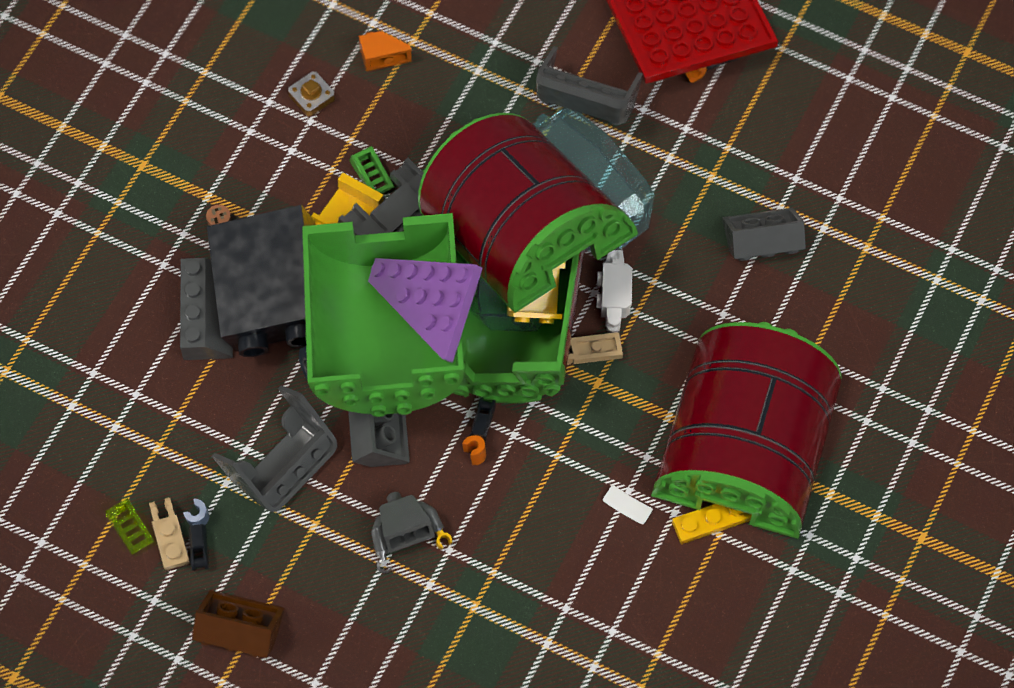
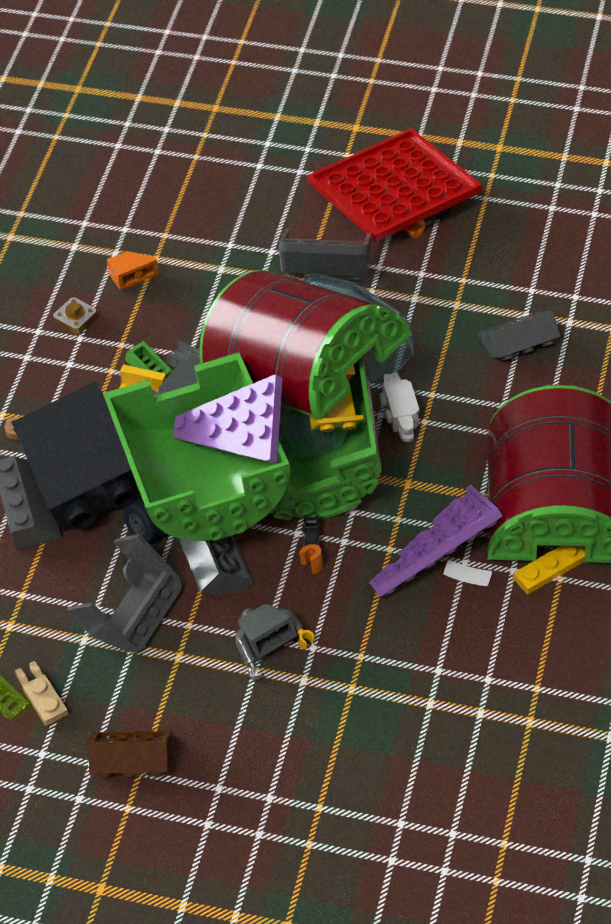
camera: 10 degrees left, 15 degrees down
black piece [183,499,210,571] -> none
tan hinge [567,332,623,365] -> none
none -> medium lavender wing [369,484,502,597]

